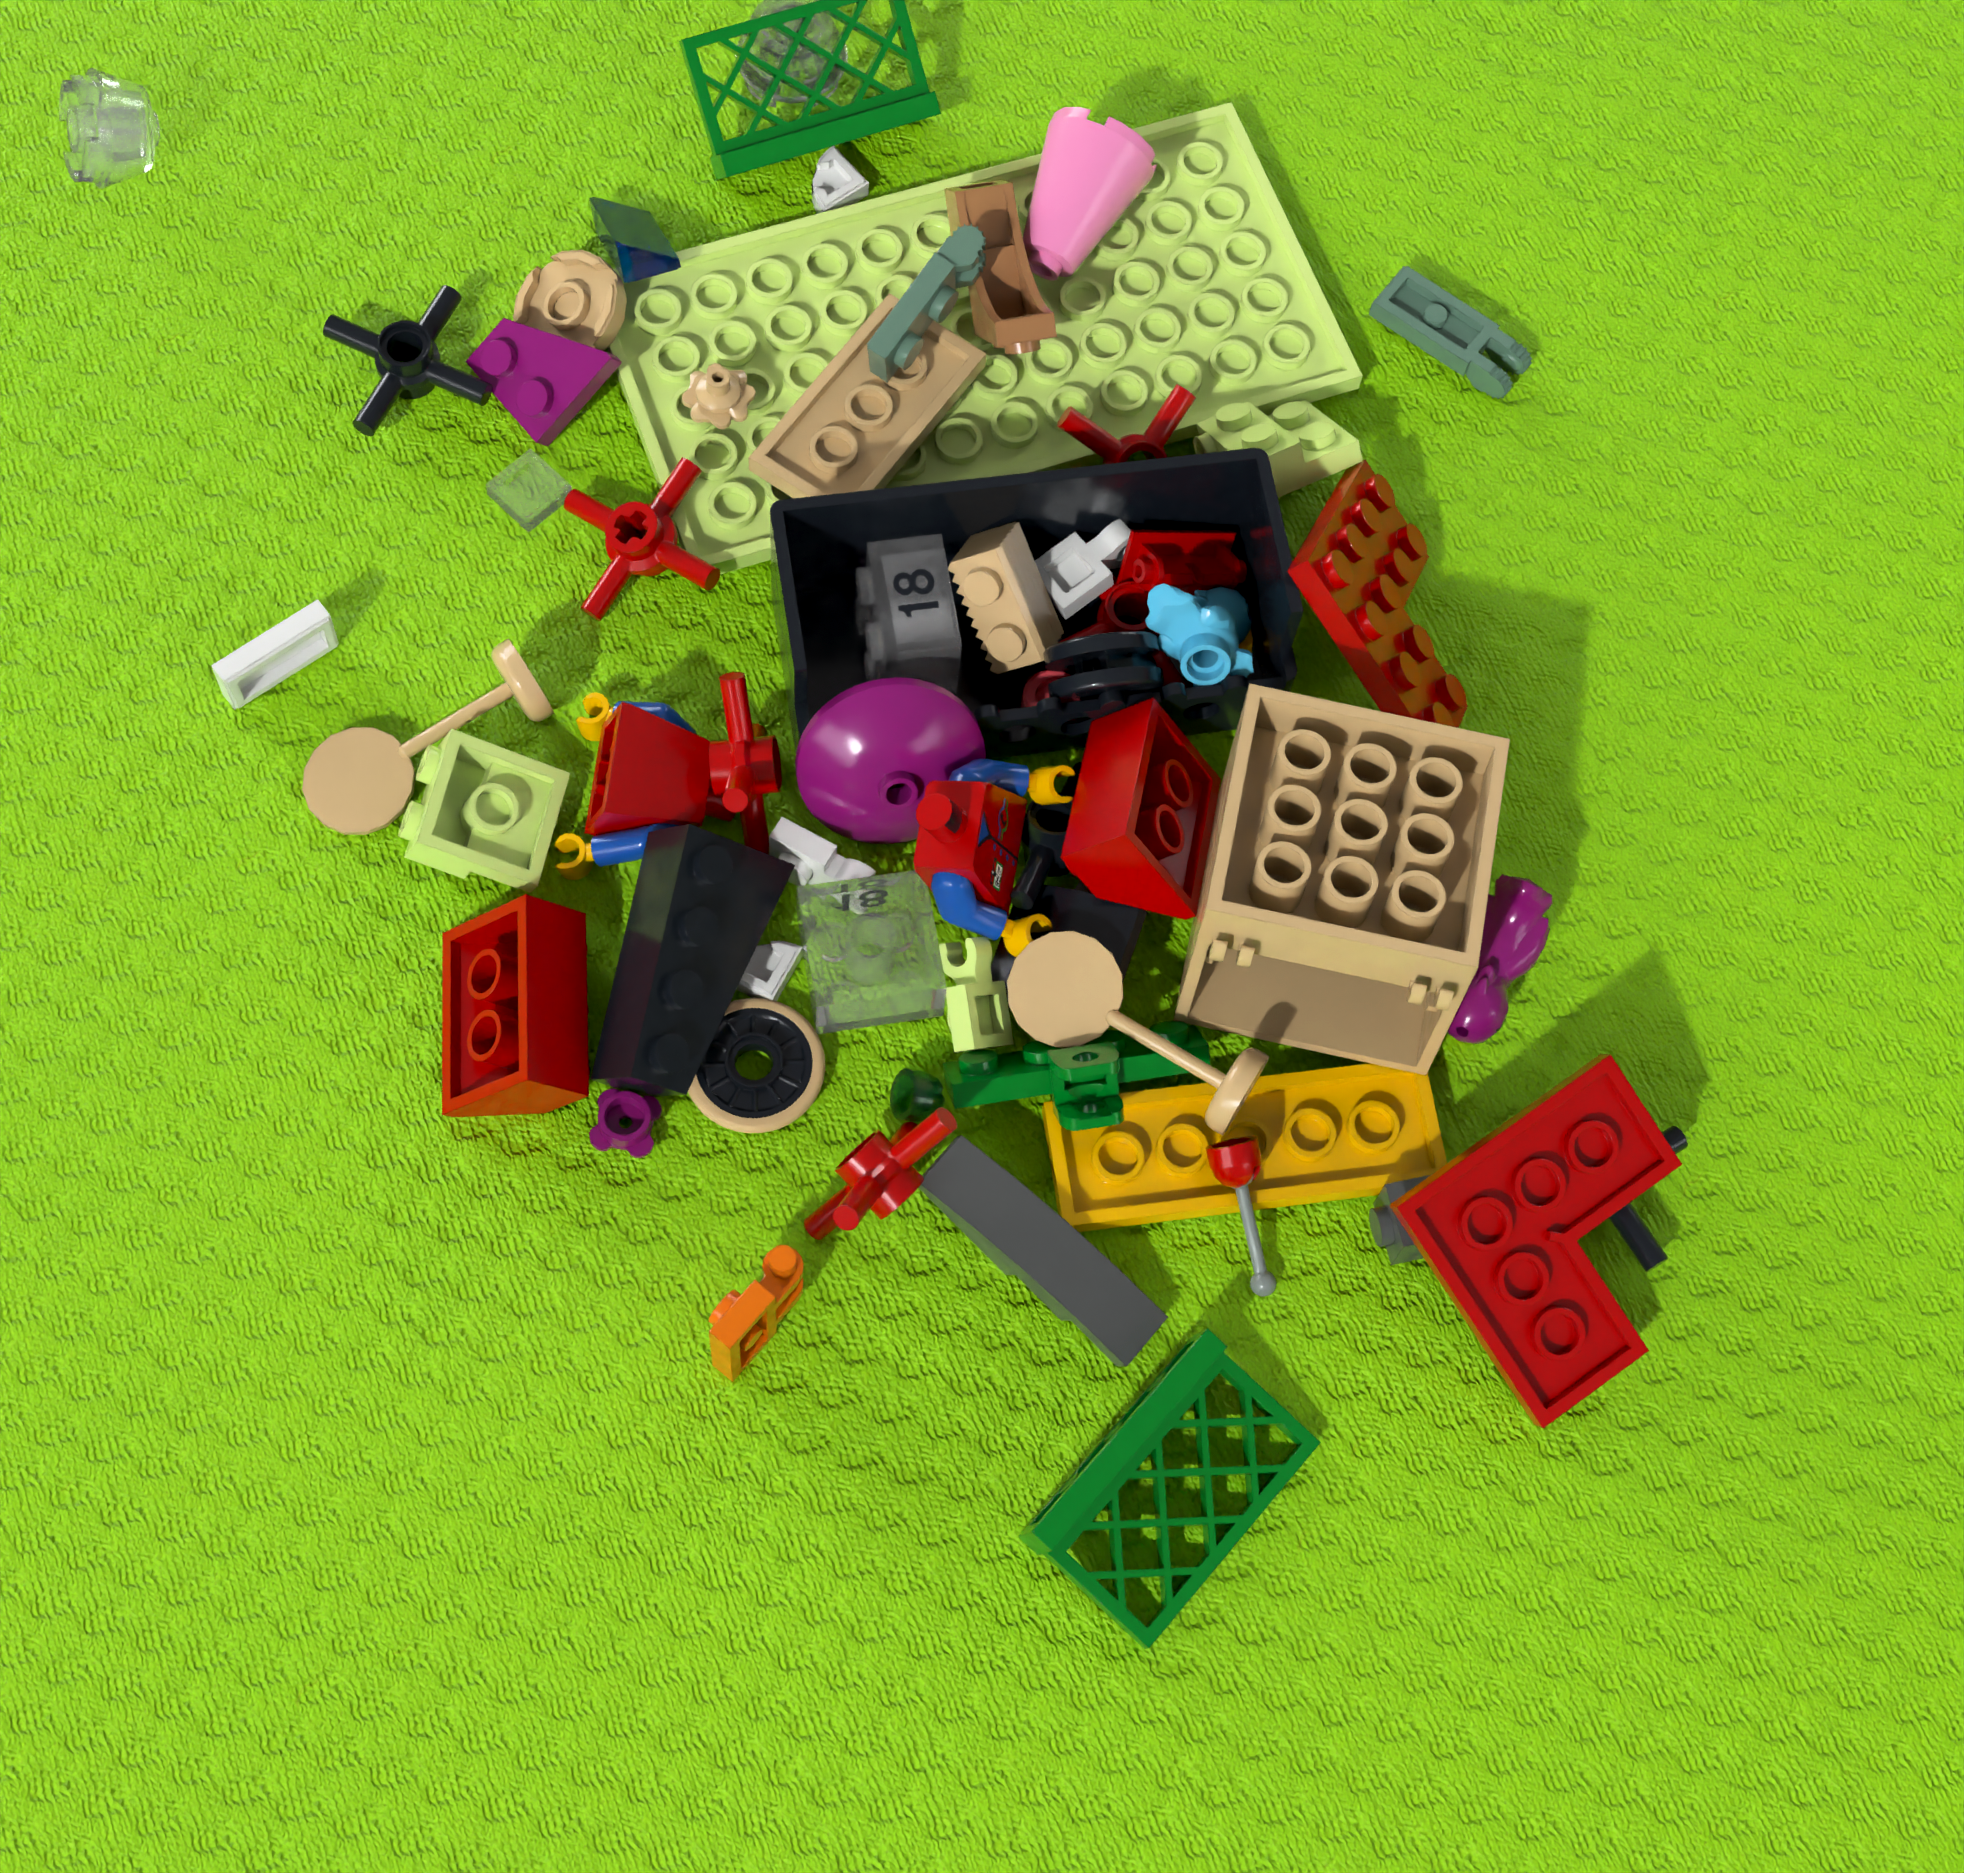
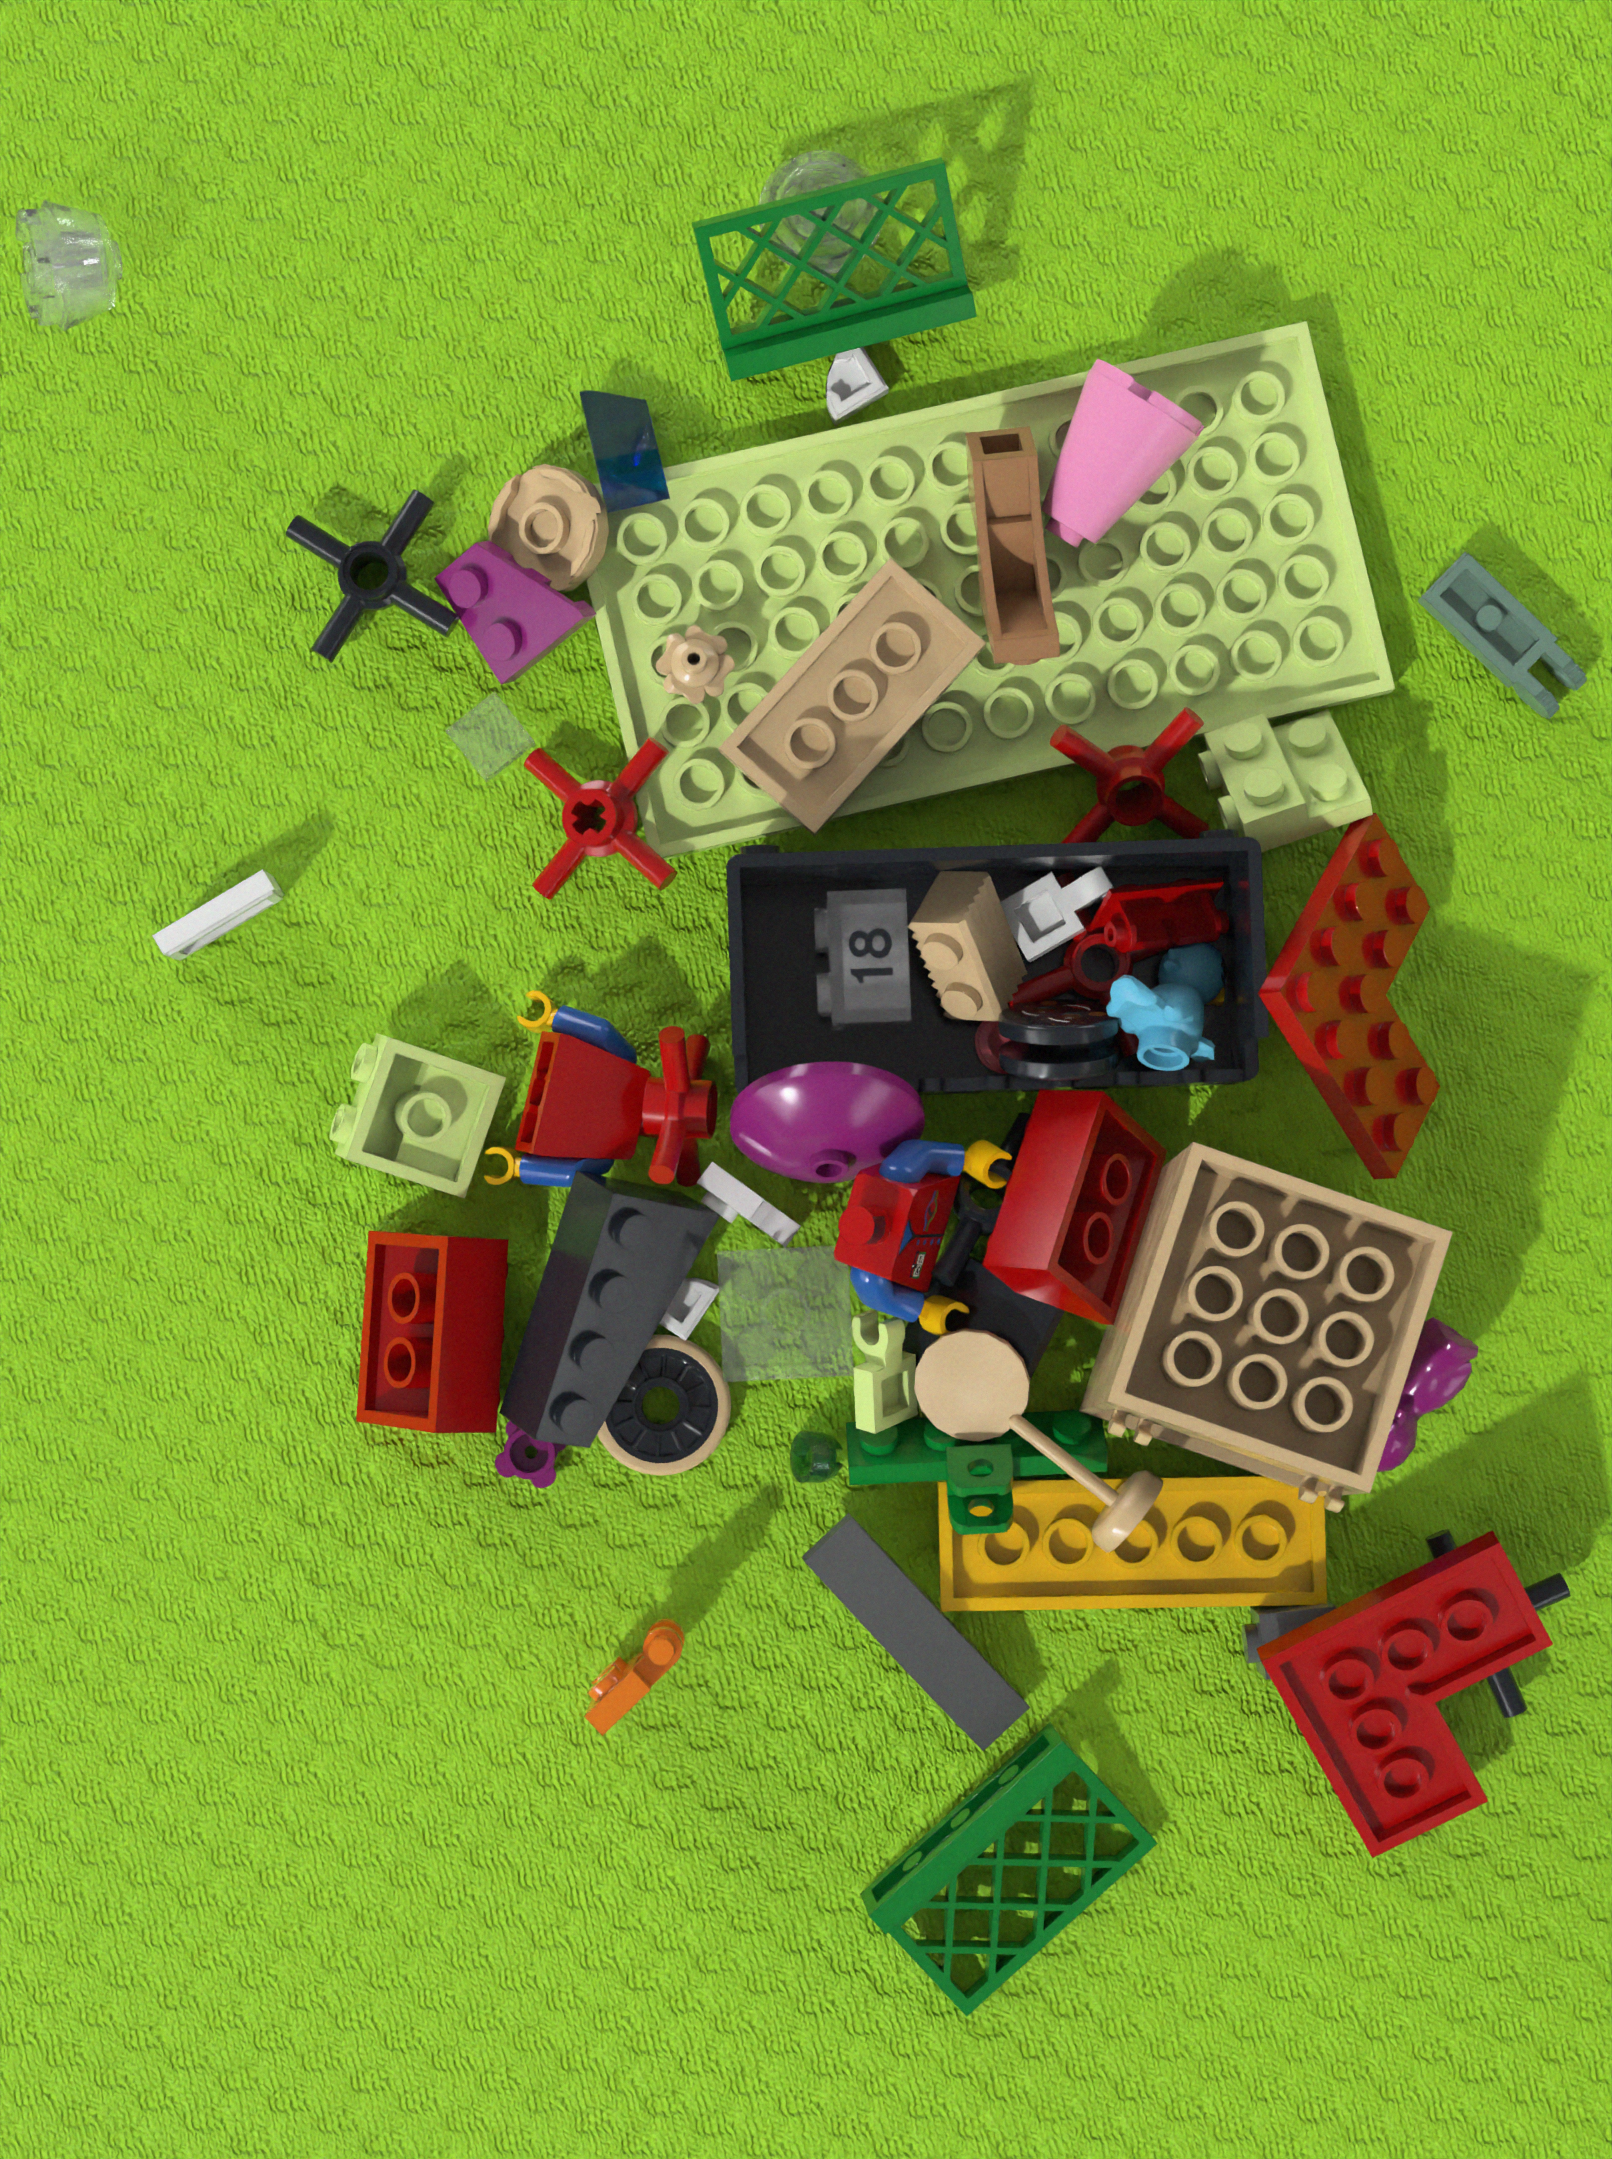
camera: 15 degrees right, 20 degrees up
tan piece [302,639,554,835] -> none
red bar [804,1107,957,1240] -> none
sand green hinge [867,224,986,383] -> none
hinge [1205,1136,1276,1297] -> none

